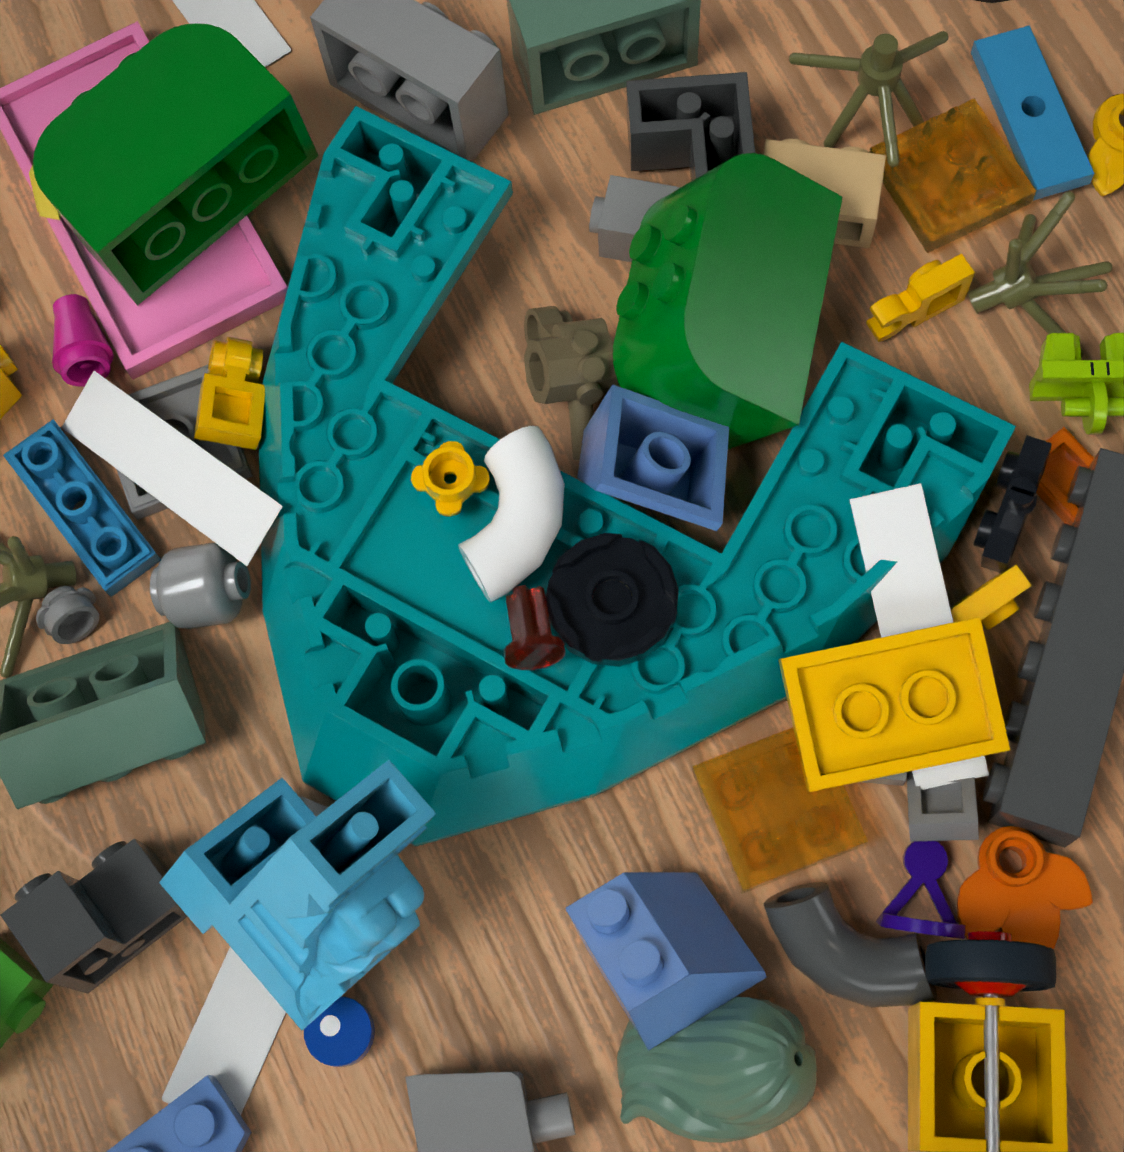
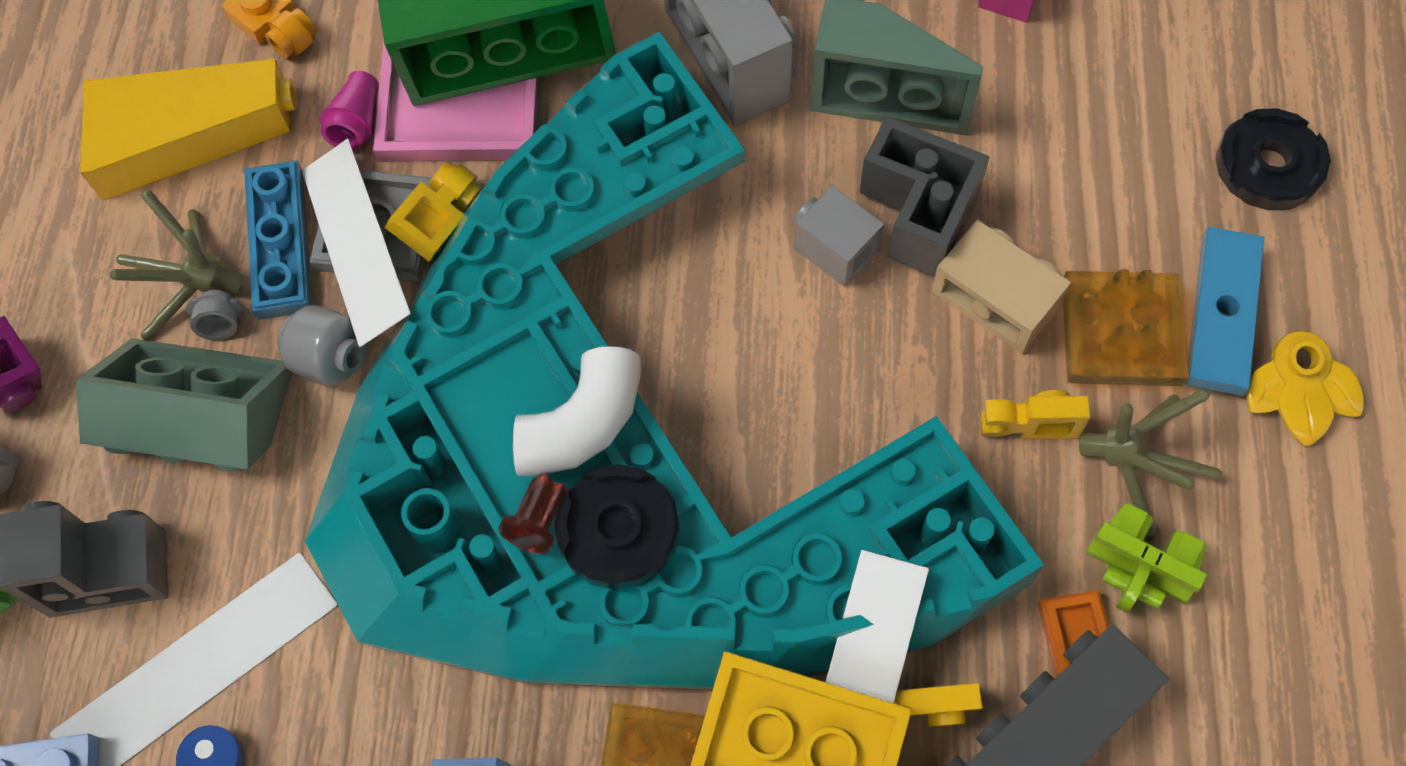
camera: 25 degrees right, 5 degrees down
medium azure brick [159,760,436,1030] -> none
yellow plate [411,441,490,517] -> none
dark tan piece [524,306,618,460] -> none
medium blue slope [577,384,729,531] -> none
green brick [613,153,843,449] -> none
olive plant [789,31,949,167] -> none
black plate [974,435,1052,573] -> none

